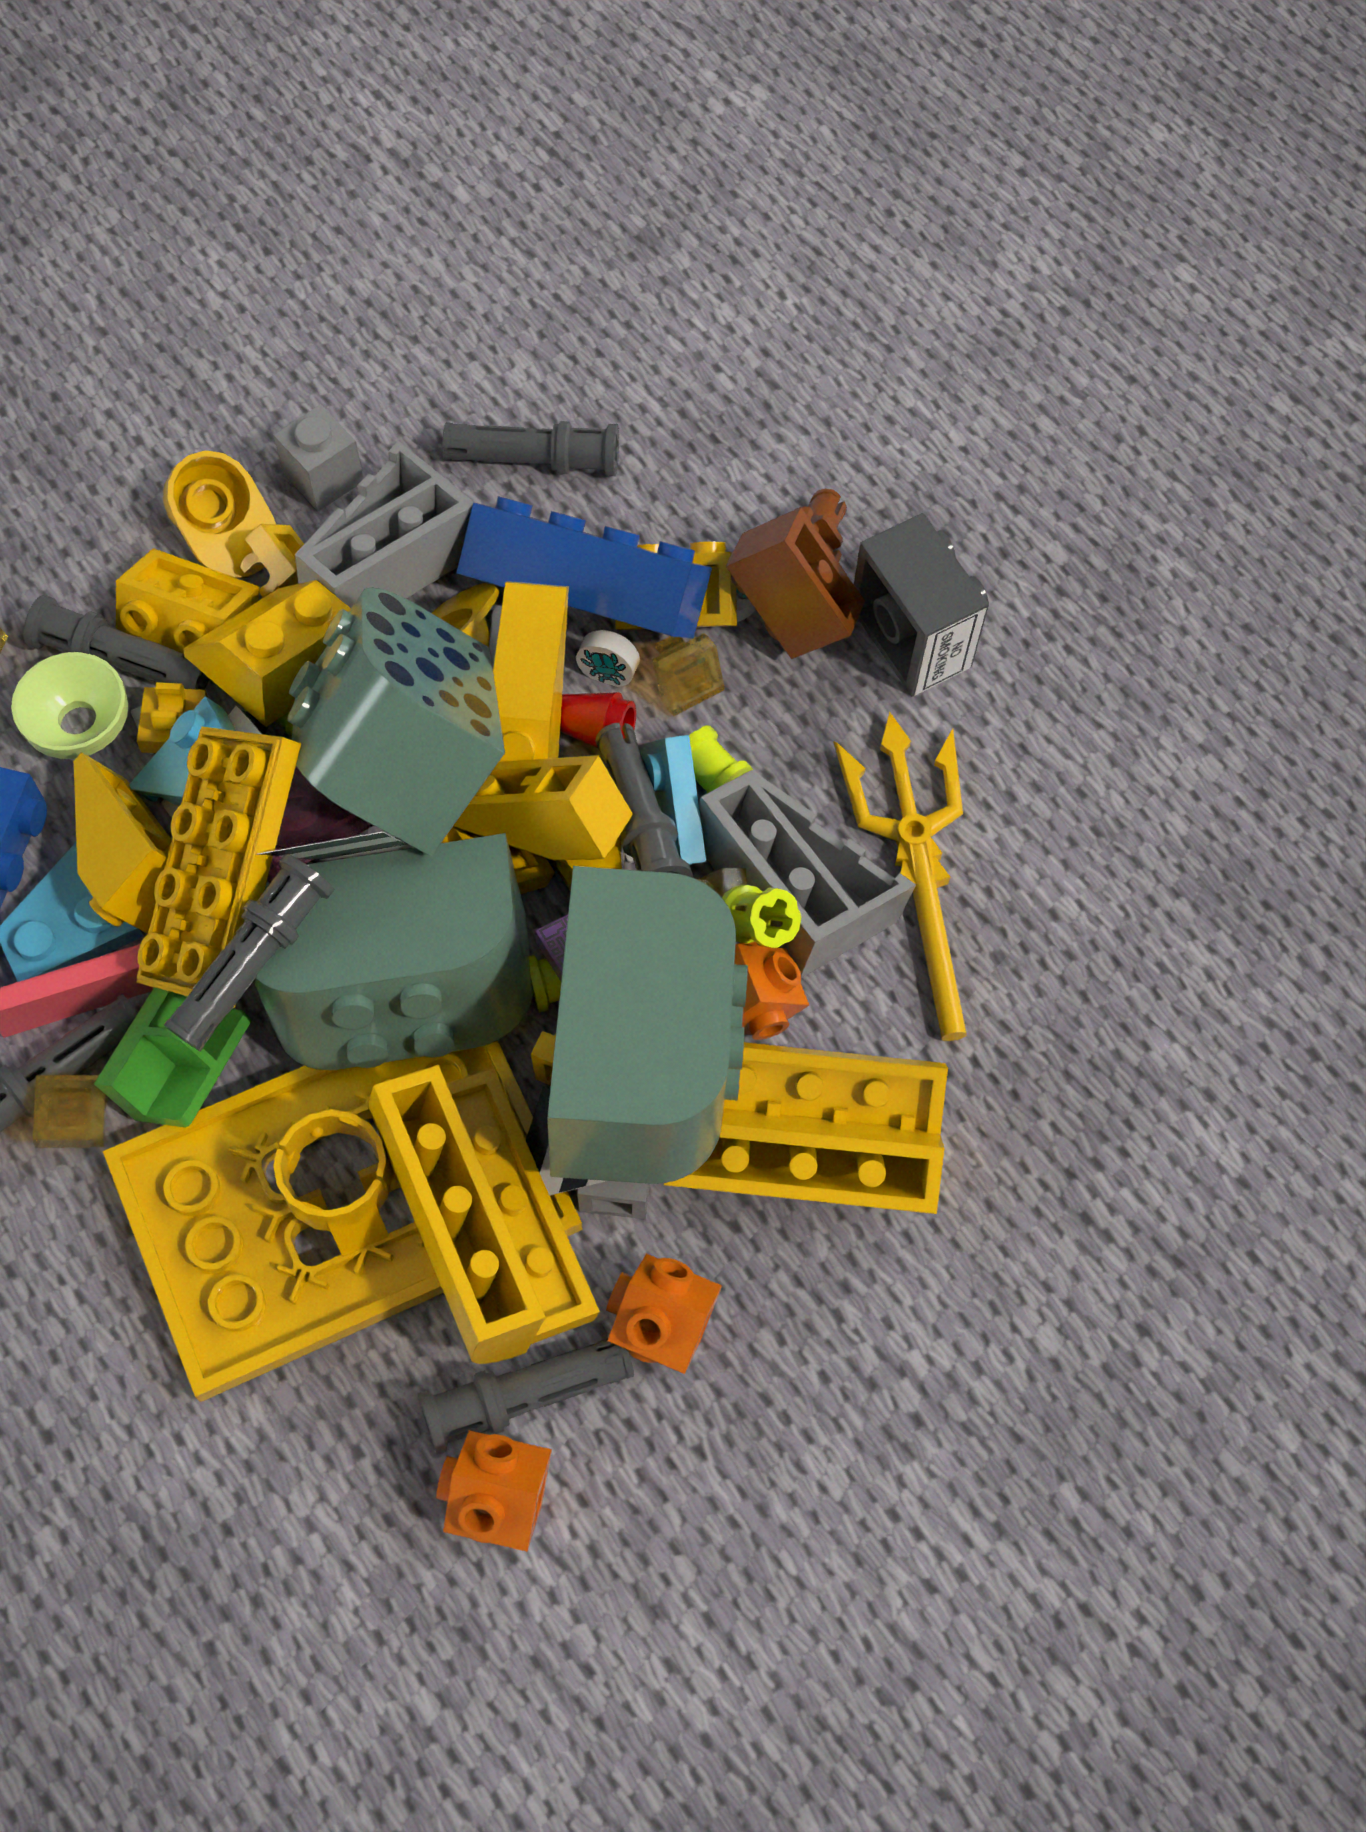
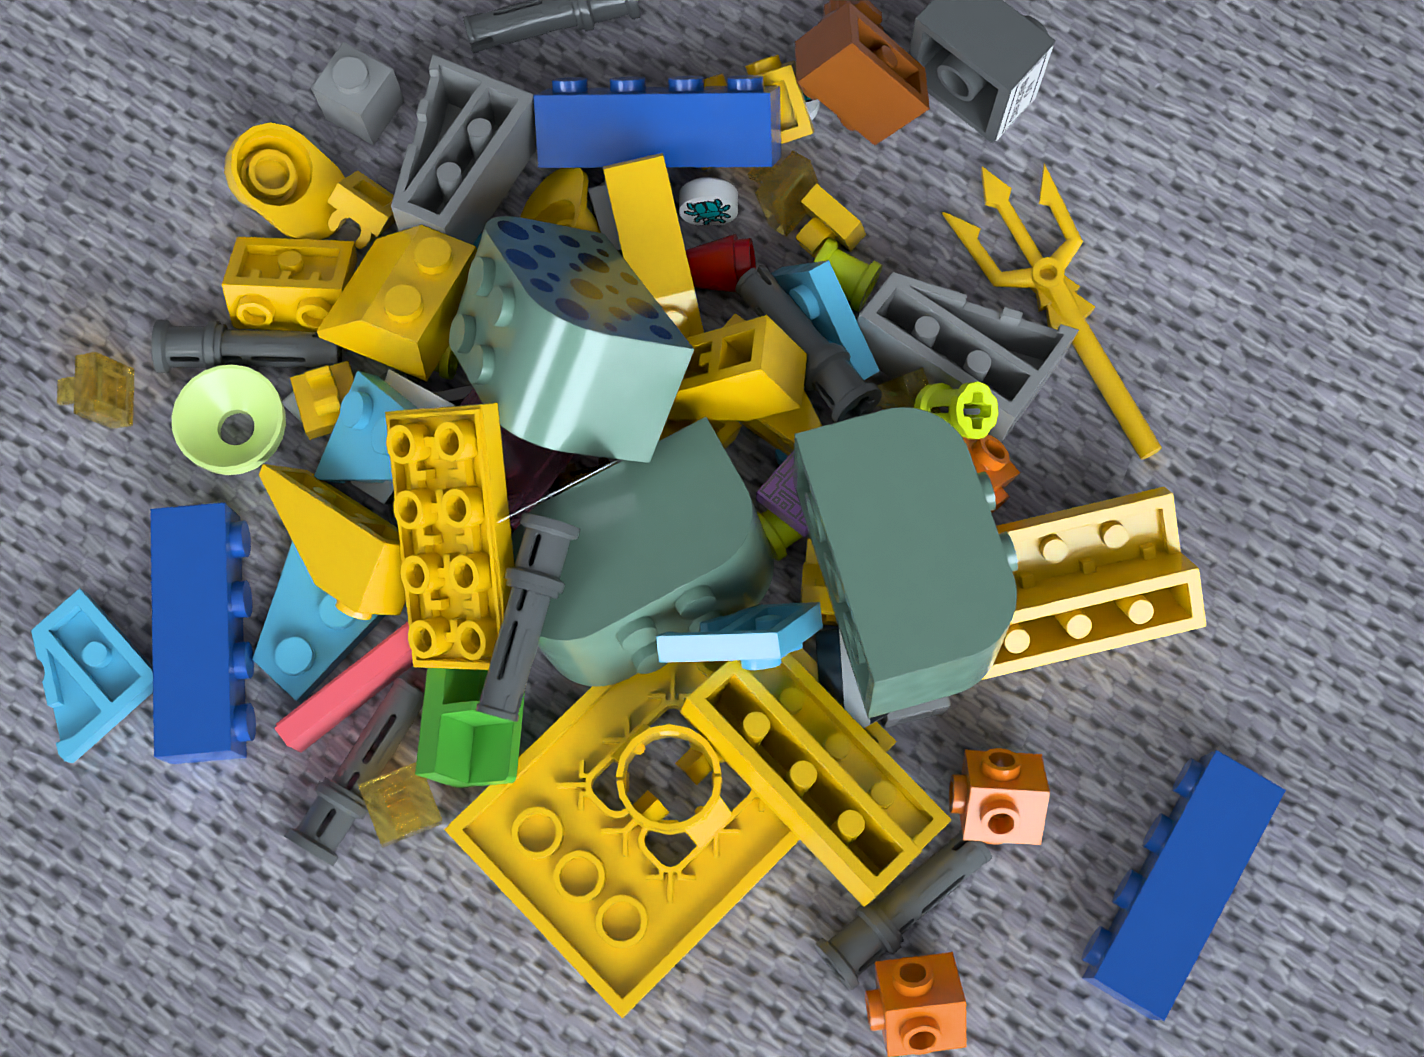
camera: 15 degrees left, 10 degrees up
none -> medium azure wing [656,602,823,670]
none -> yellow tile [795,183,866,259]
none -> blue brick [1081,750,1286,1021]

